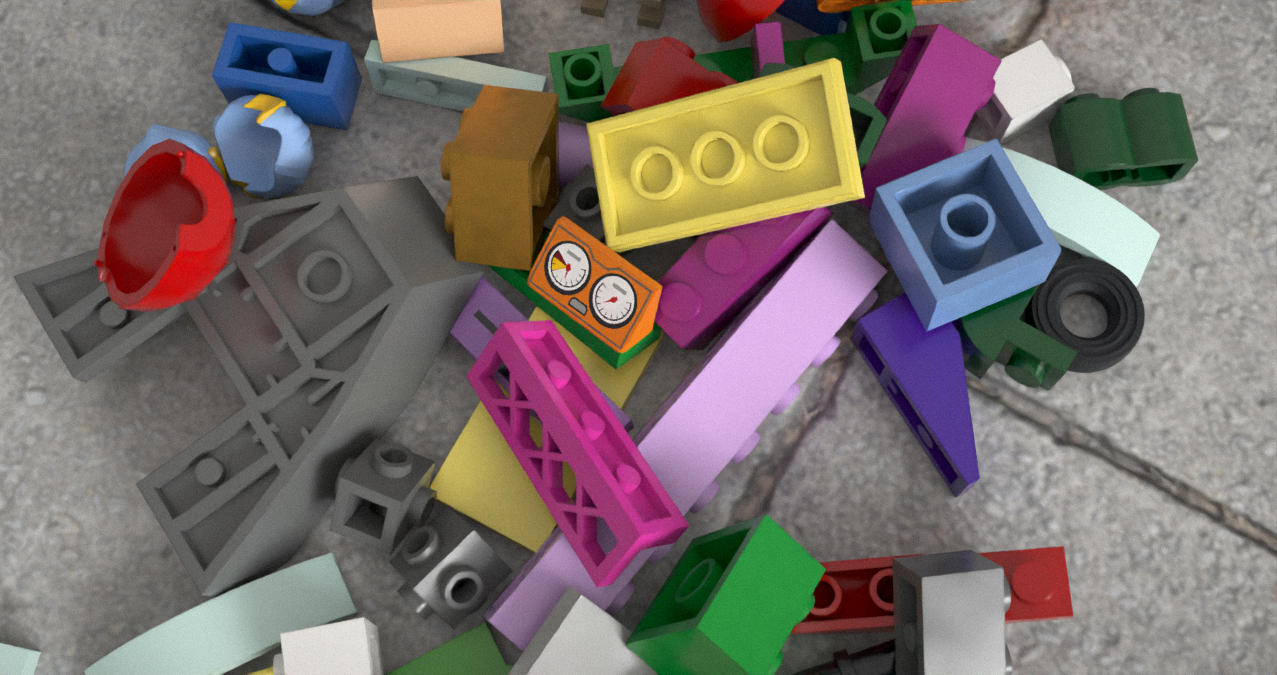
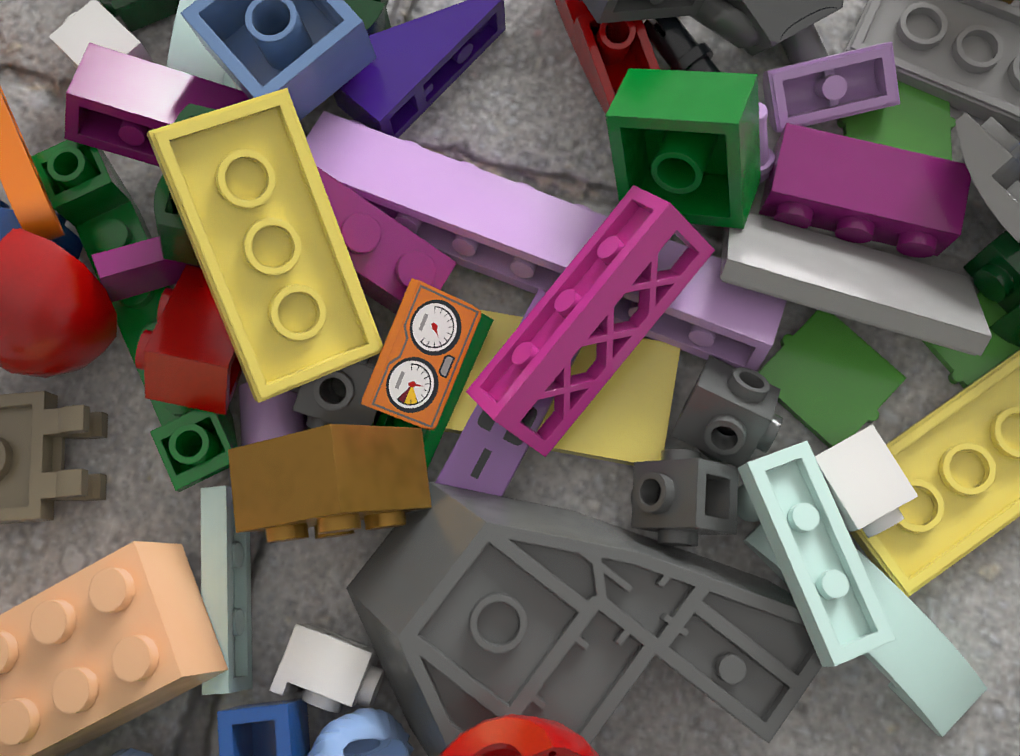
camera: 105 degrees left, 5 degrees up
none -> white brick [269,623,385,713]
none -> light aqua piece [737,440,896,667]

